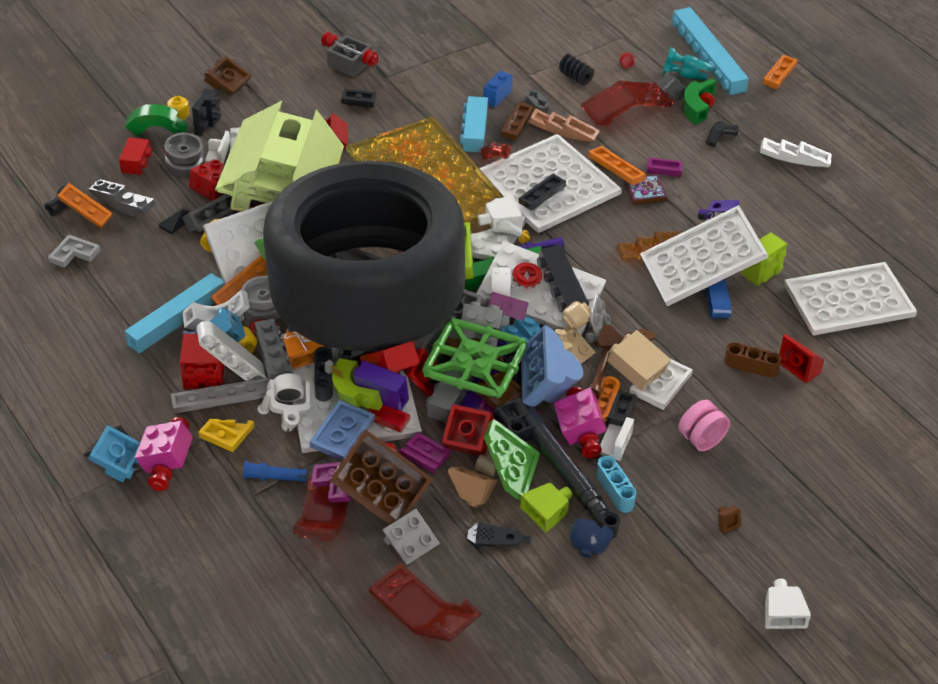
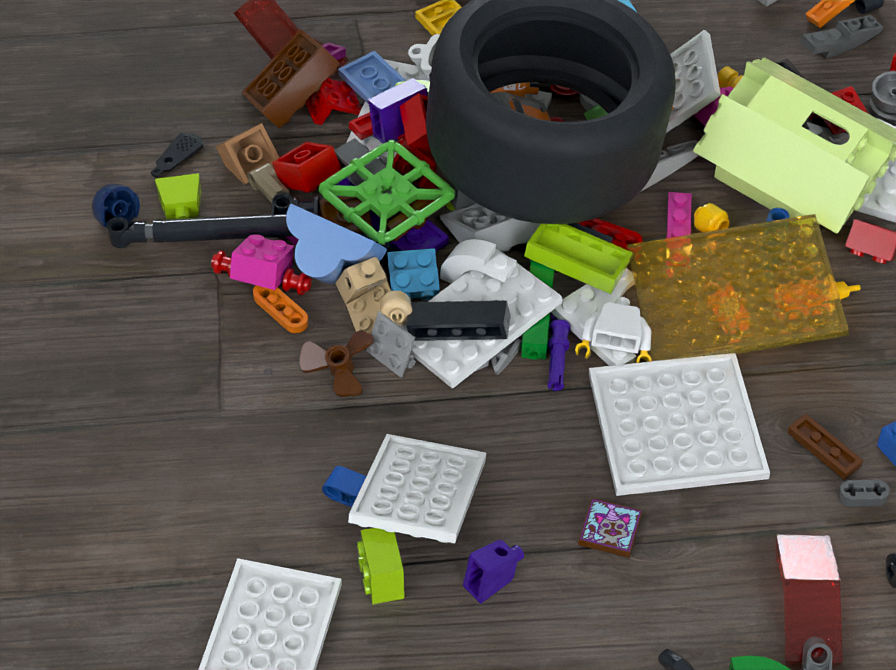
camera: 120 degrees right, 5 degrees up
blue pin [243,461,307,483] -> none
clear red windscreen [369,563,482,642] -> none
light grey hinge [383,509,440,566] -> none
magenta plate [400,432,451,474] -> none
medium azure brick [460,96,488,153] -> none
light grey plate [461,301,503,347] -> none
clear red connector [480,142,512,160] -> none
bright green plate [484,419,540,502] -> none
magenta plate [488,292,529,321] -> none
red gear [512,262,542,289] -> none
black plate [518,173,567,211] -> none
nougat slope [528,109,599,142] -> none
reddish brown piece [587,348,611,400] -> none
orange plate [588,146,646,185] -> none
medium azure beam [596,456,636,513] -> none
white panel [599,417,634,461] -> none
tan brick [607,330,671,391] -> none
black plate [607,390,637,427] -> none
clear orange slope [616,231,685,260] -> none
white plate [629,359,693,410] -> none
magenta tile [647,157,683,177] -> none
bright pink wheel [678,399,730,452] -> none
reddish brown tile [717,505,741,534] -> none
reddish brown beam [724,342,782,378] -> none
red slope [779,334,824,384] -> none

